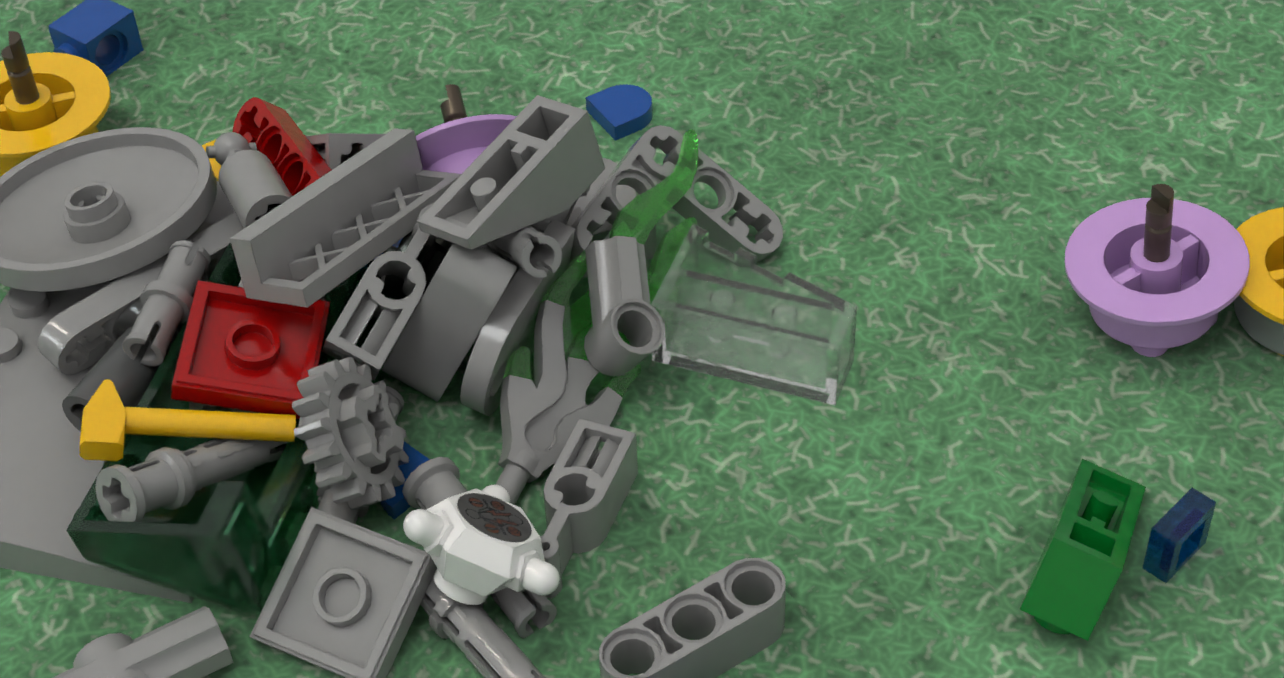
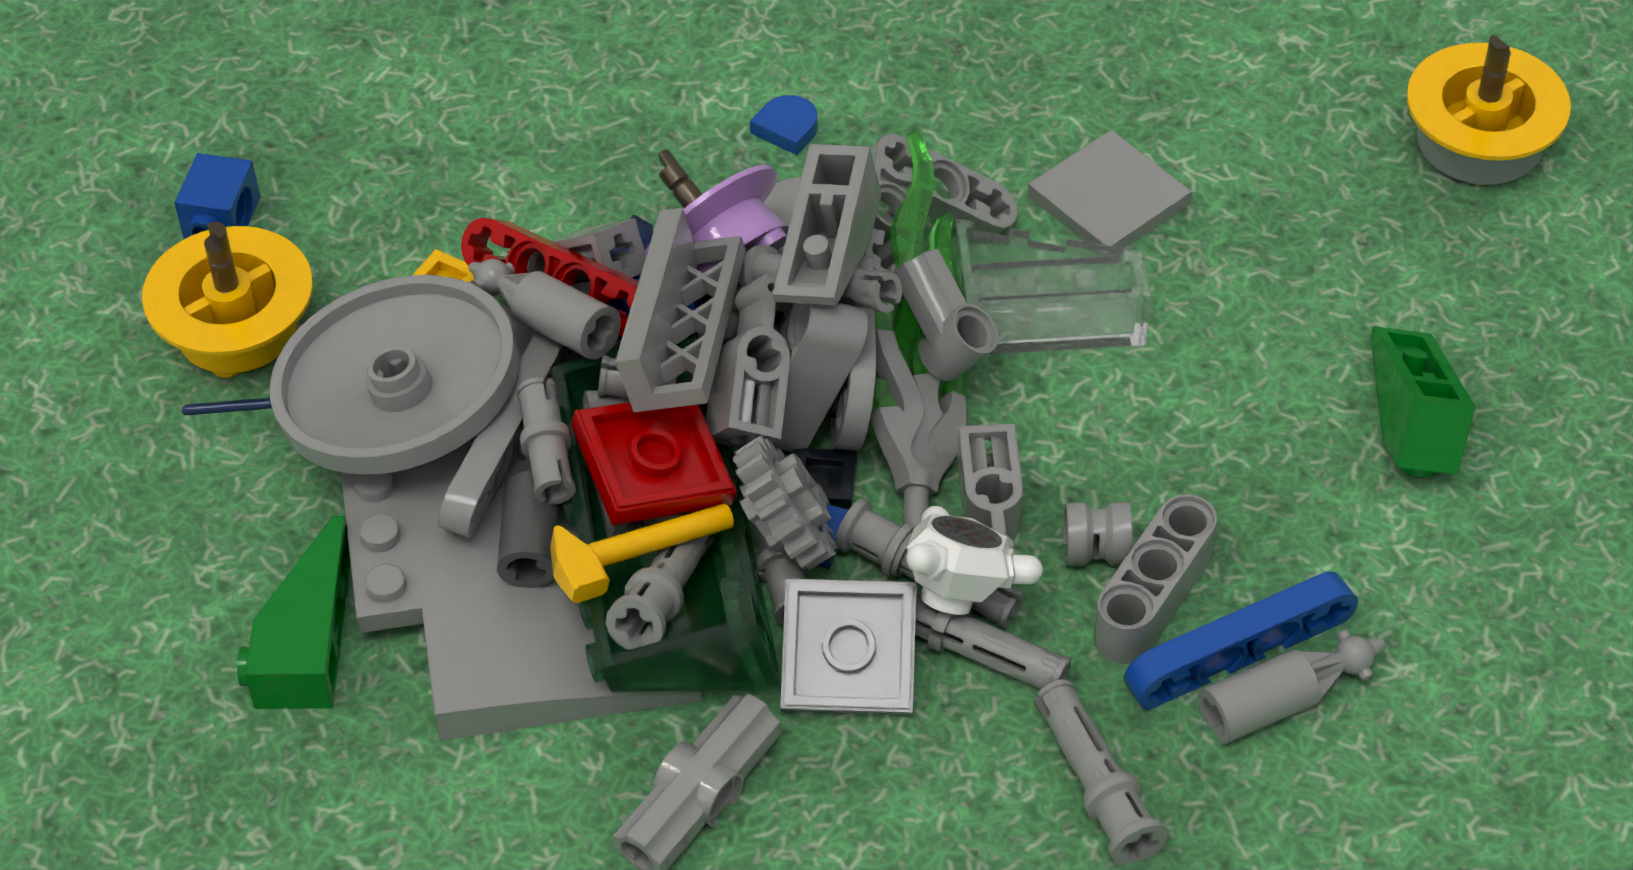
camera: 25 degrees left, 5 degrees up
lavender piece [1065,184,1250,357] -> none
clear blue tile [1142,488,1216,583] -> none
none -> black tile [794,448,857,510]
none -> light grey tile [1027,130,1192,260]
none -> light grey wheel [1063,502,1132,566]

